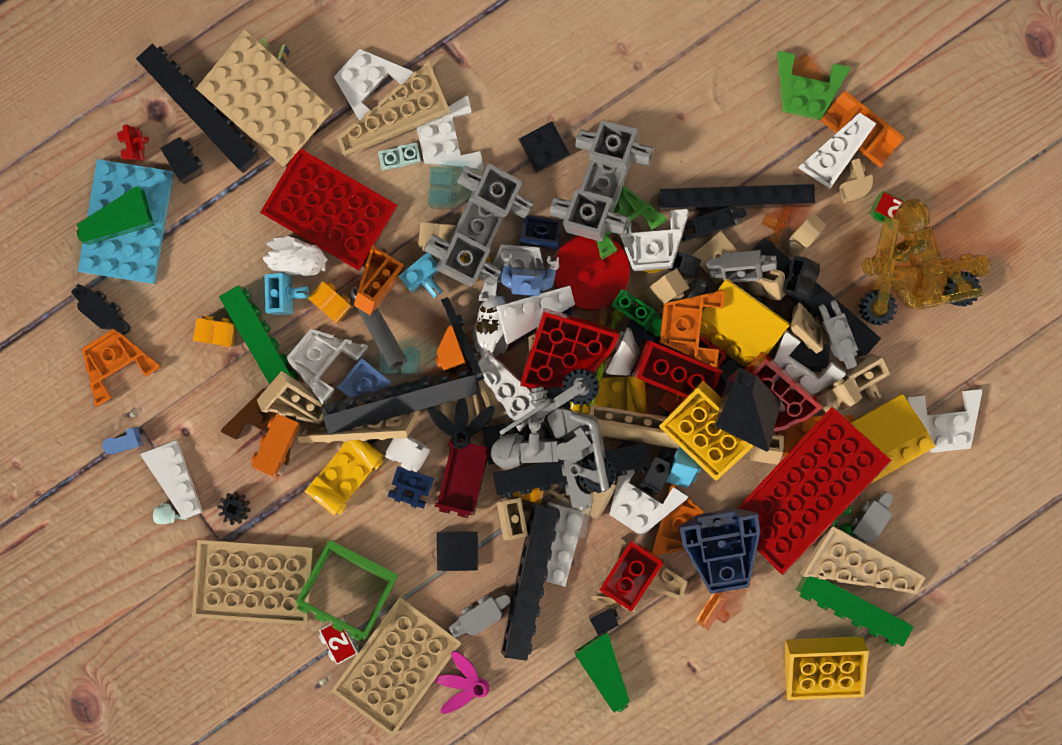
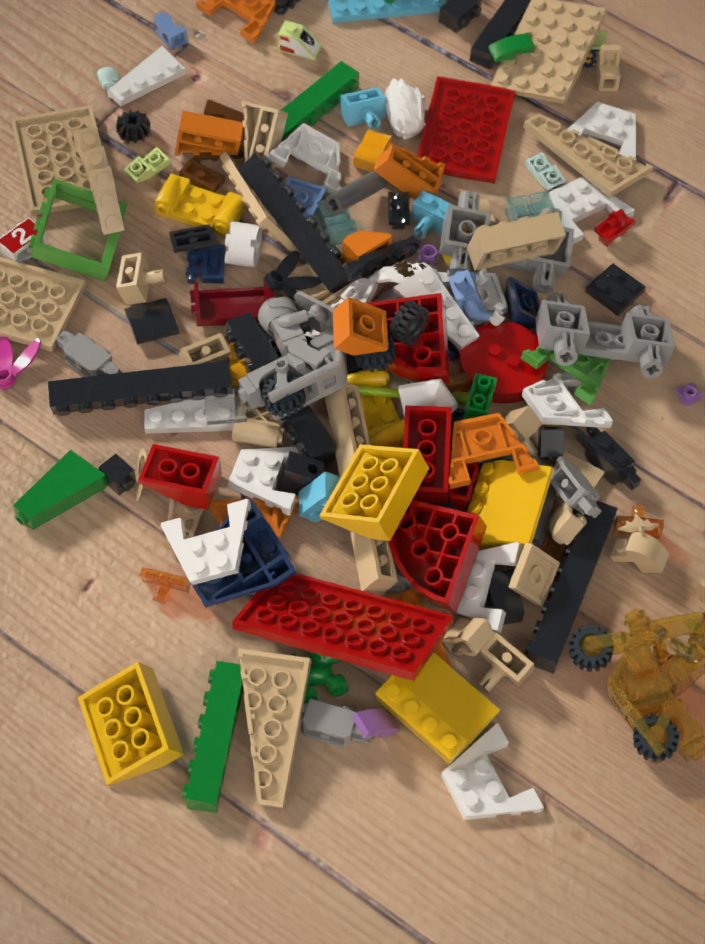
camera: 65 degrees right, 30 degrees down
light orange brick [193,315,237,348] -> none
black brick [658,184,815,212] -> none
black slope [714,367,781,452] -> none
black brick [783,256,820,301] -> none
light grey hinge [819,300,858,369] -> none
none -> tan arch [73,126,124,235]
none -> tan brick [116,252,168,305]
none -> yellowish green slope [124,147,171,183]
none -> white wing [161,499,251,585]
none -> black slope [169,224,217,253]
none -> reddish brown plate [179,159,225,192]
none -> slope [278,20,322,60]
none -> orange slope [333,297,388,355]
none -> medium lavender slope [352,709,400,738]
none -> black hips [388,192,410,230]
none -> black tyre [389,300,430,345]
none -> medium lavender plate [417,244,439,265]
none -> tan brick [467,212,566,271]
none -> green slope [489,33,535,62]
none -> red hips [594,209,636,246]
none -> tan brick [596,45,622,91]
none -> tan piece [617,514,659,534]
none -> medium lavender plate [676,383,702,406]

